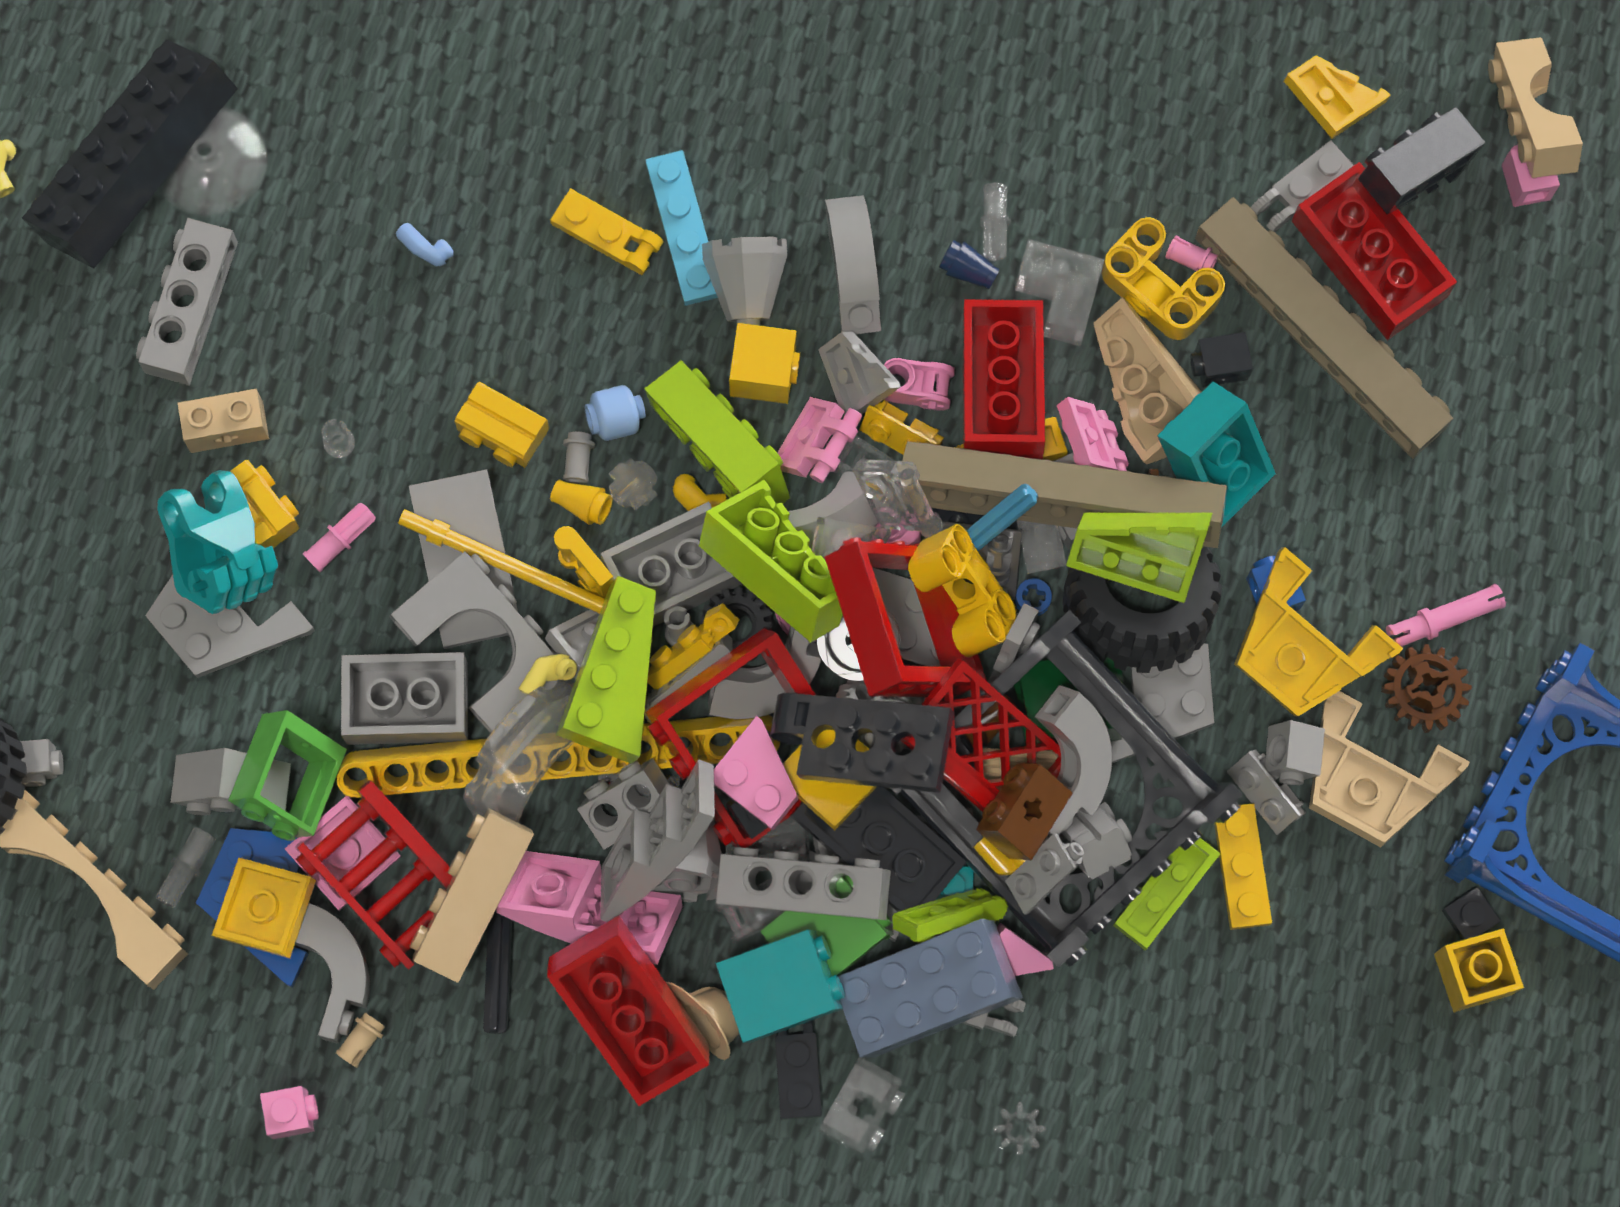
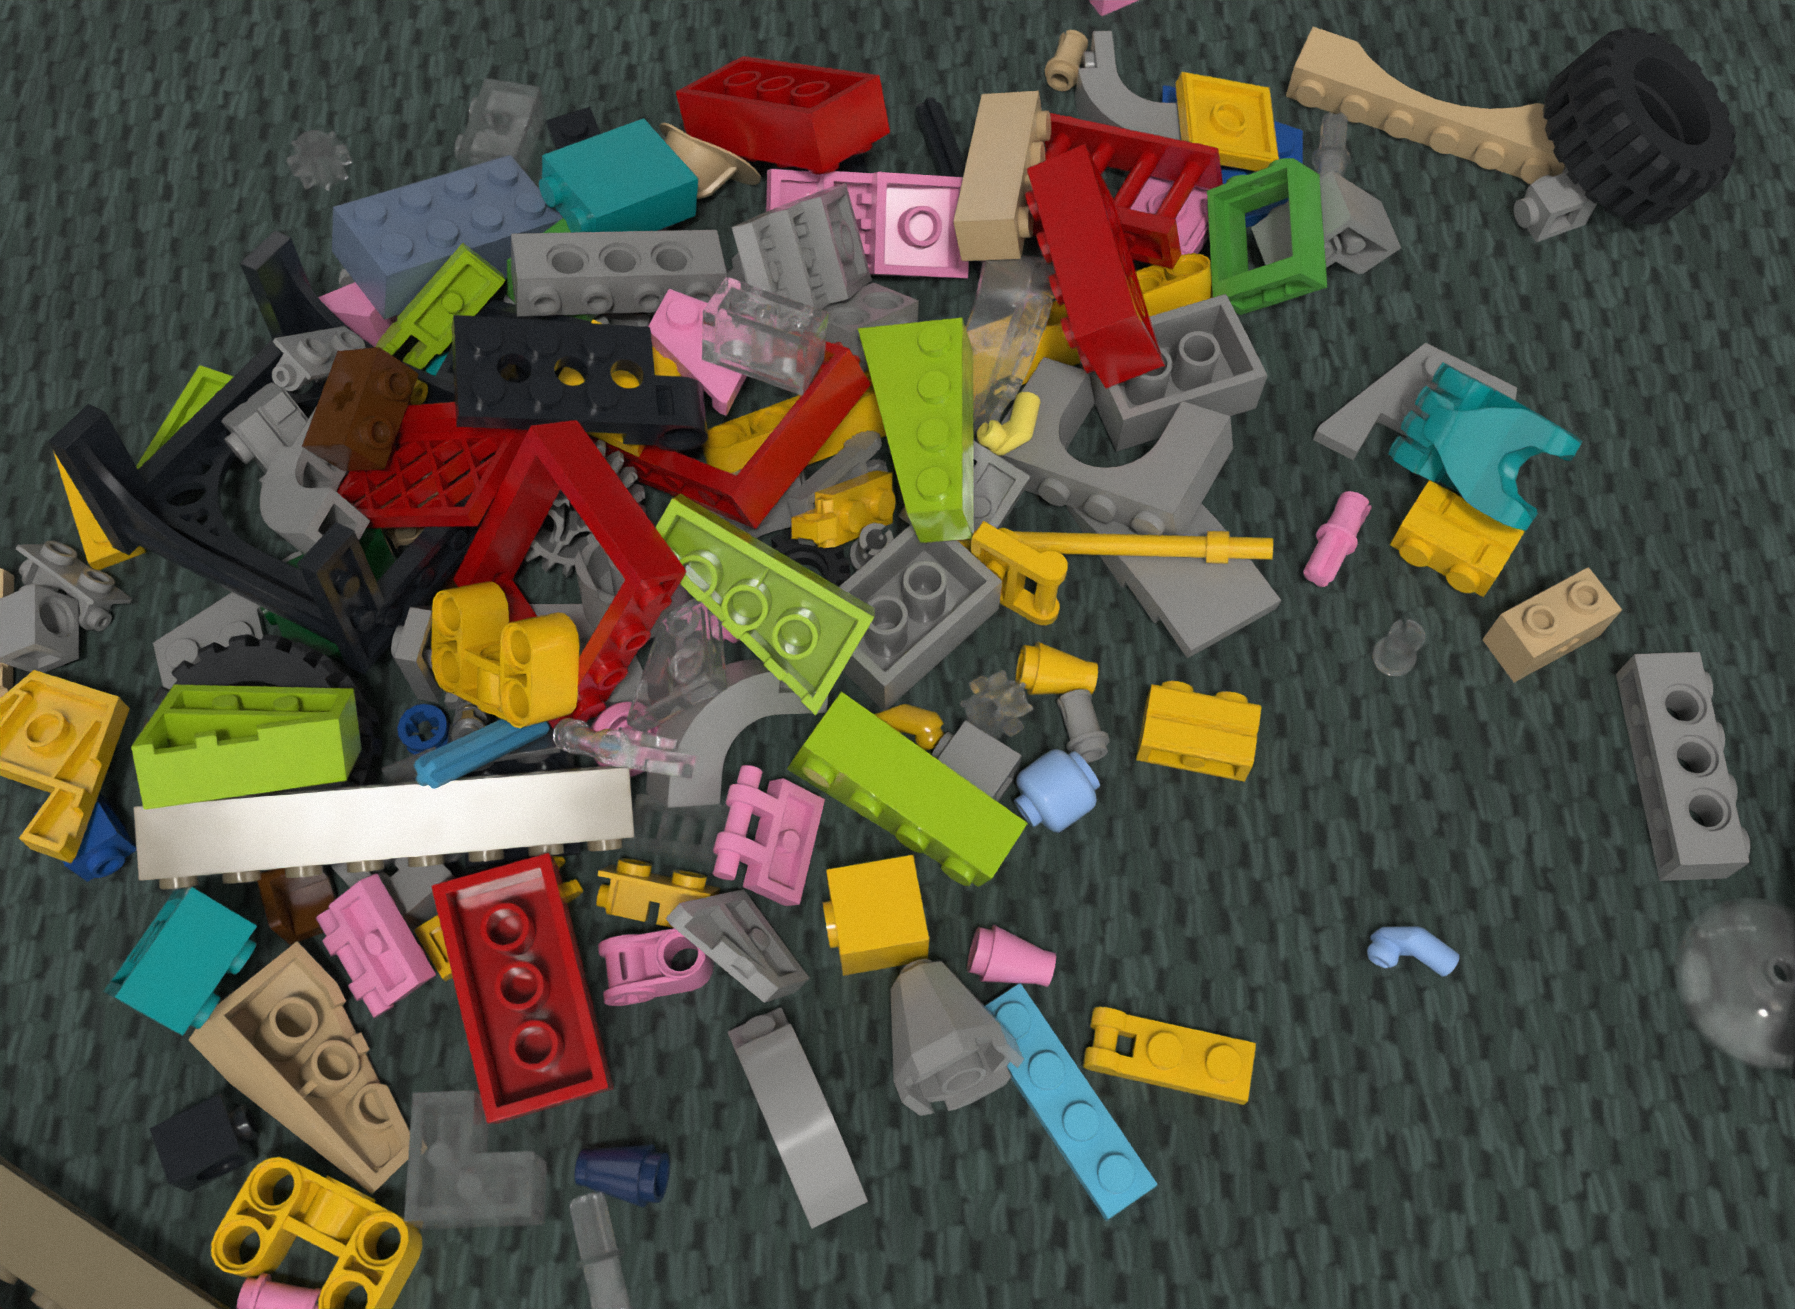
camera: 165 degrees right, 10 degrees down
none -> clear brick [702,277,829,396]
none -> light grey brick [932,720,1022,802]
none -> bright pink cone [967,925,1056,987]
none -> red brick [1025,144,1165,388]

